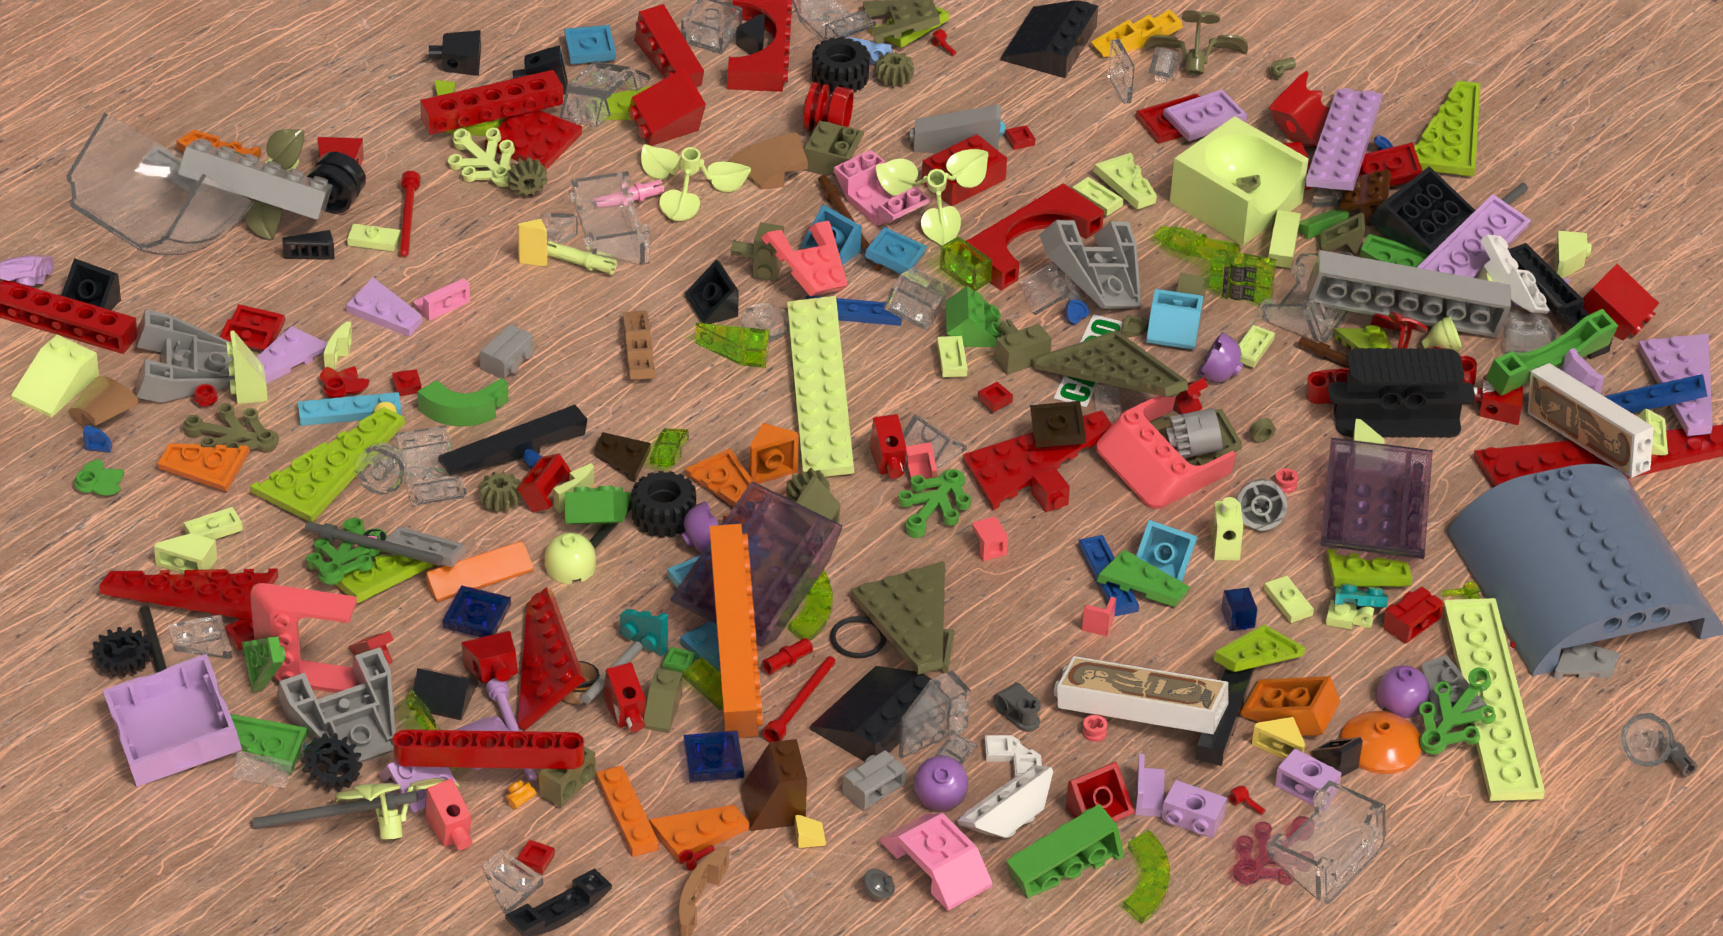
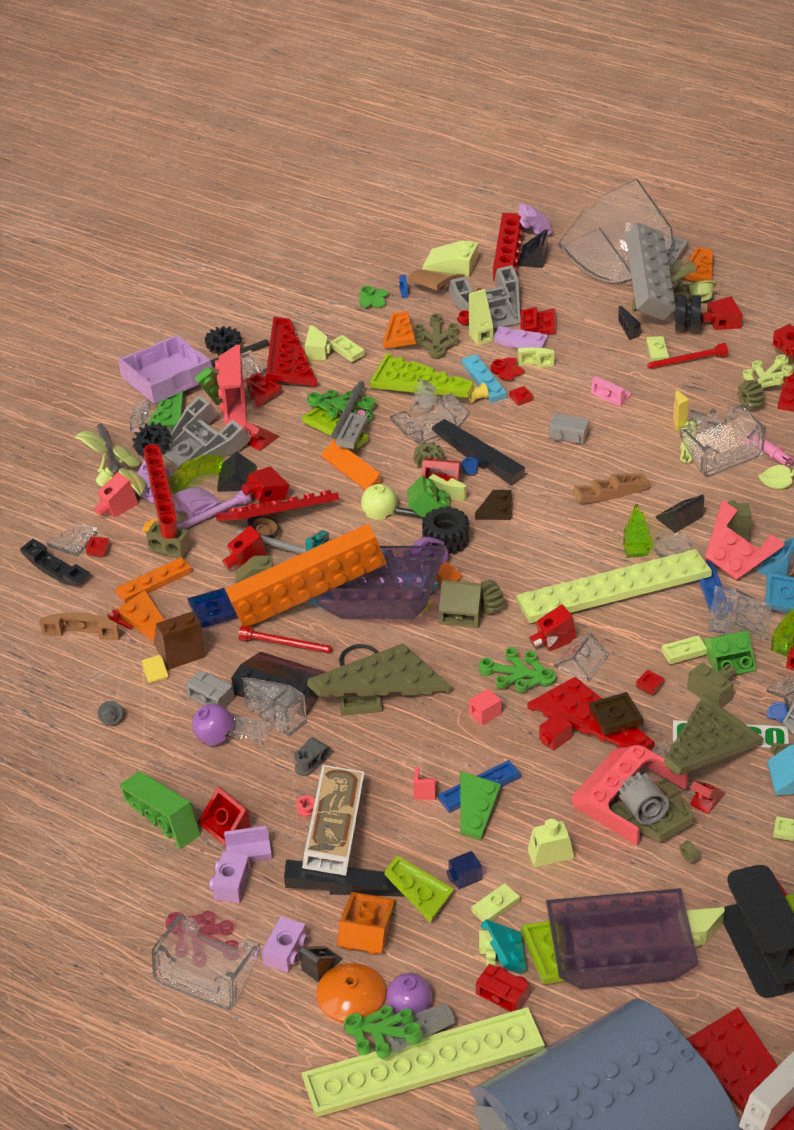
camera: 80 degrees right, 0 degrees up
lavender wing [346,278,423,337] -> none
bright green arch [417,378,509,426] -> none
clear blue plate [442,585,511,637] -> none
clear neon green slope [650,428,689,467] -> none
orange wing [685,448,765,513] -> none
orange slope [749,423,799,485] -> none
red pin [762,638,813,675] -> none
clear neon green tile [788,560,833,641] -> none
bright pink slope [880,813,992,911] -> none
coral panel [906,442,937,479] -> none
white wedge [957,765,1053,838] -> none
white tile [984,735,1042,777] -> none
clear neon green tile [1123,830,1170,924] -> none
medium azure slope [1136,520,1198,582] -> none
medium lavender cylinder [1197,332,1243,383] -> none
red hand [1228,786,1266,815] -> none
light grey cylinder [1237,478,1288,531] -> none
light yellow slope [1252,717,1305,759] -> none
coral bush [1275,468,1298,493] -> none
clear neon green hand [1443,581,1481,599] -> none

